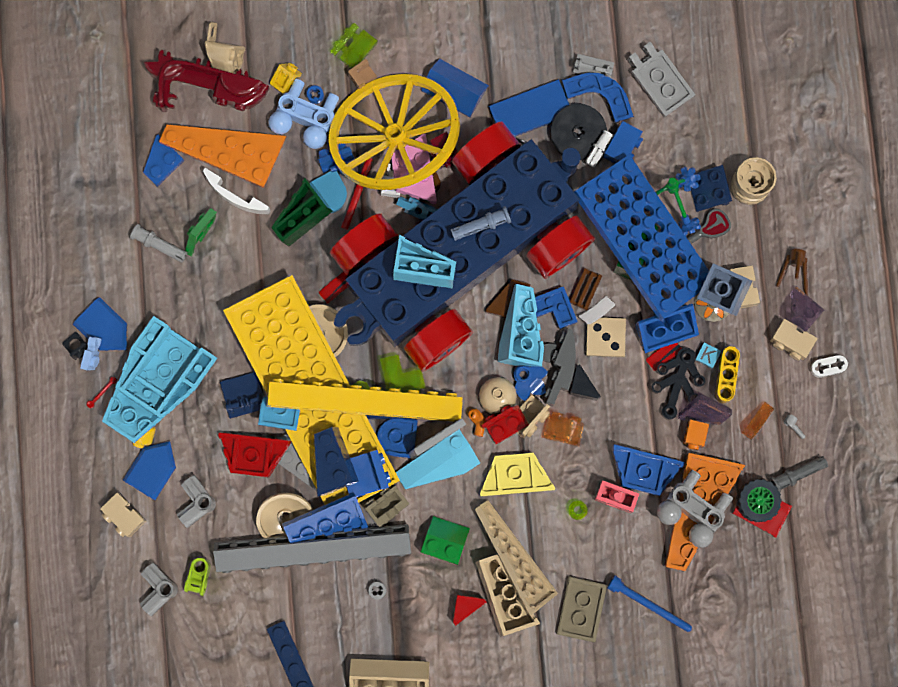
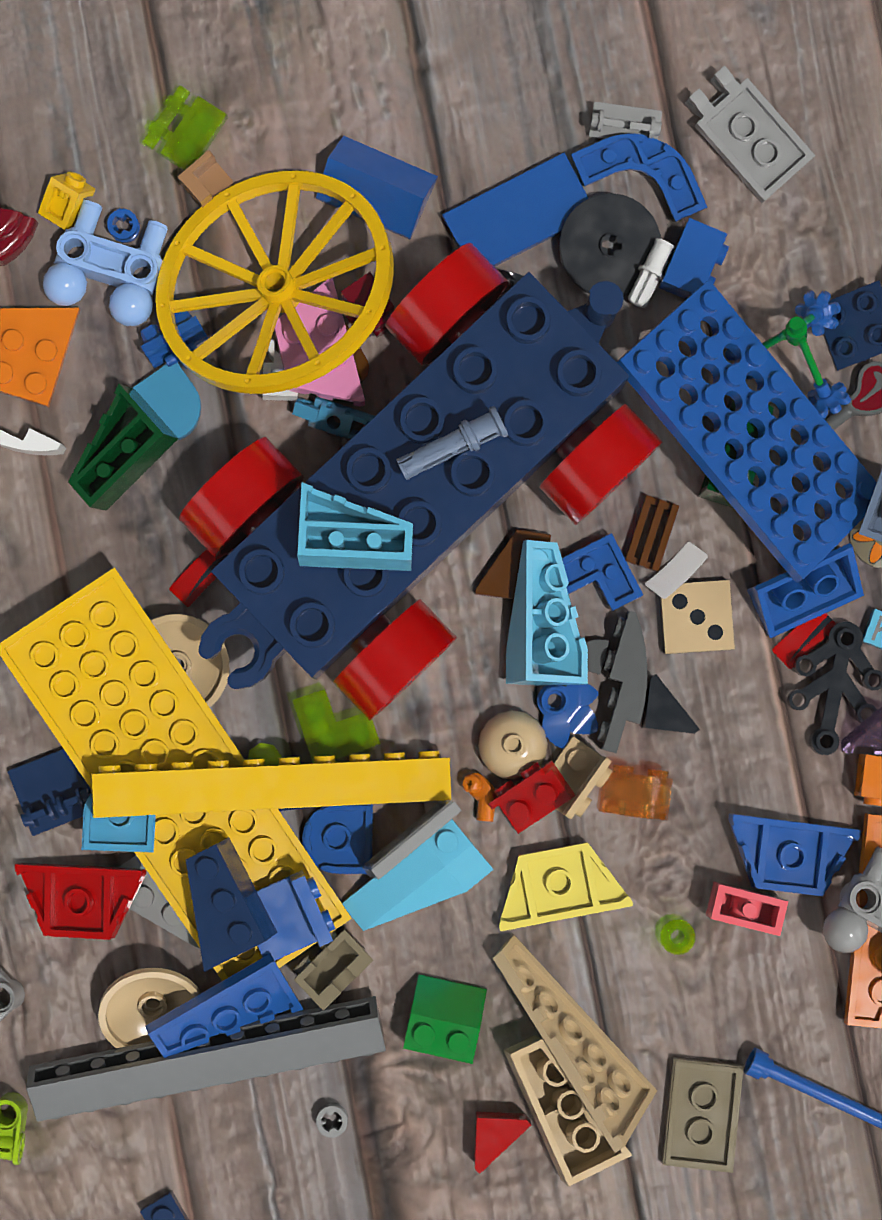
camera: 10 degrees left, 5 degrees up
red bar [341,158,373,230] -> none

